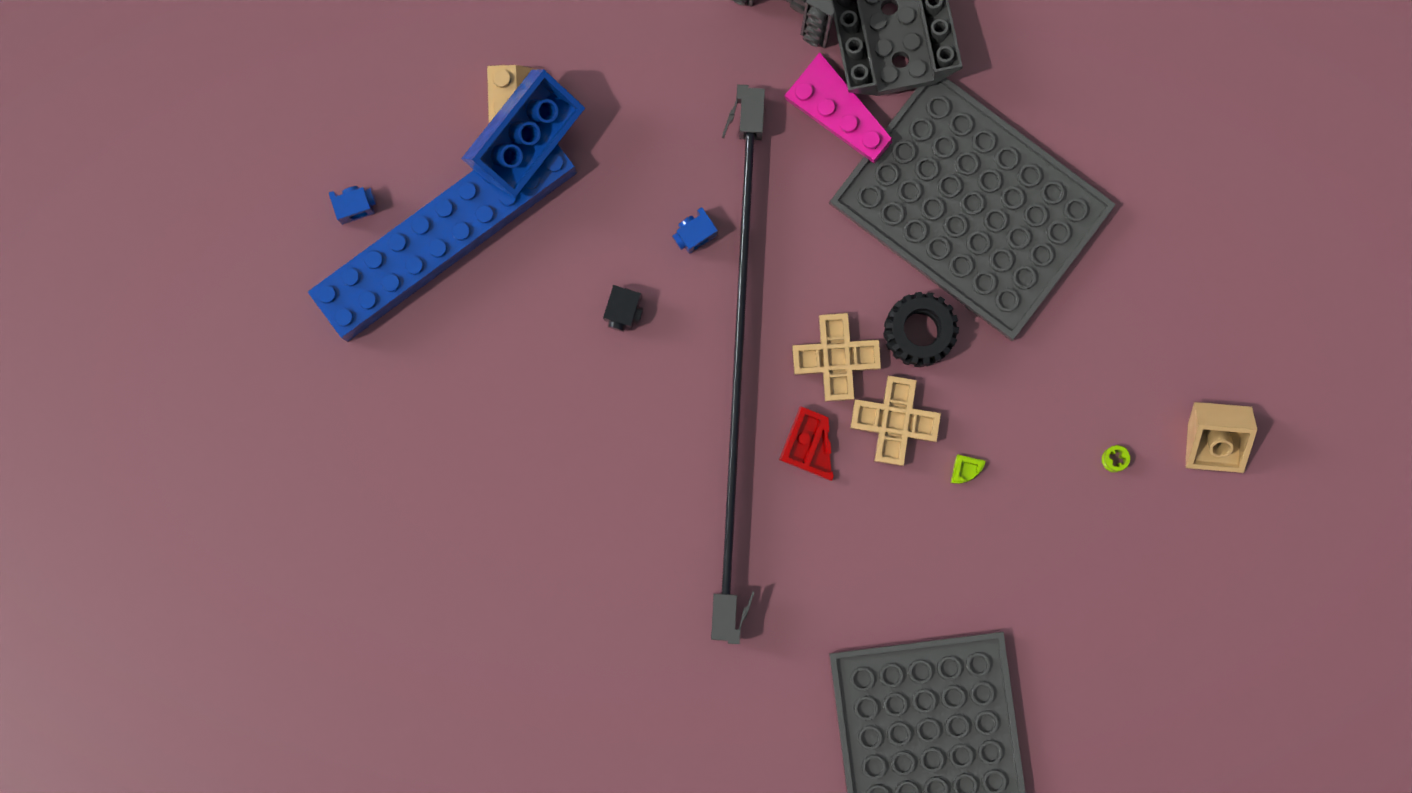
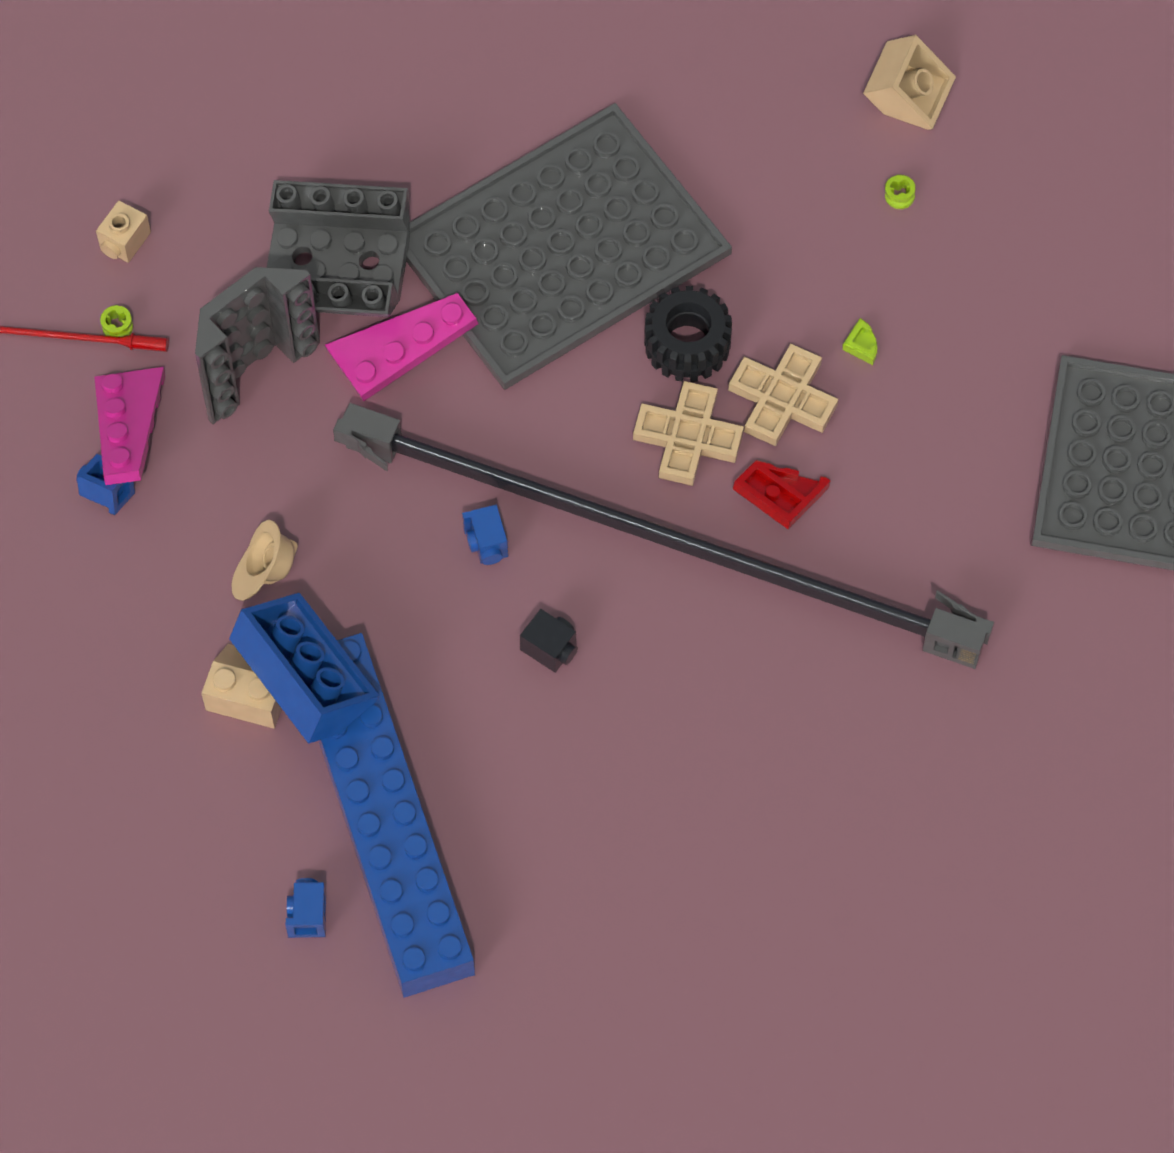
camera: 75 degrees left, 20 degrees down
none -> tan piece [231,520,298,601]

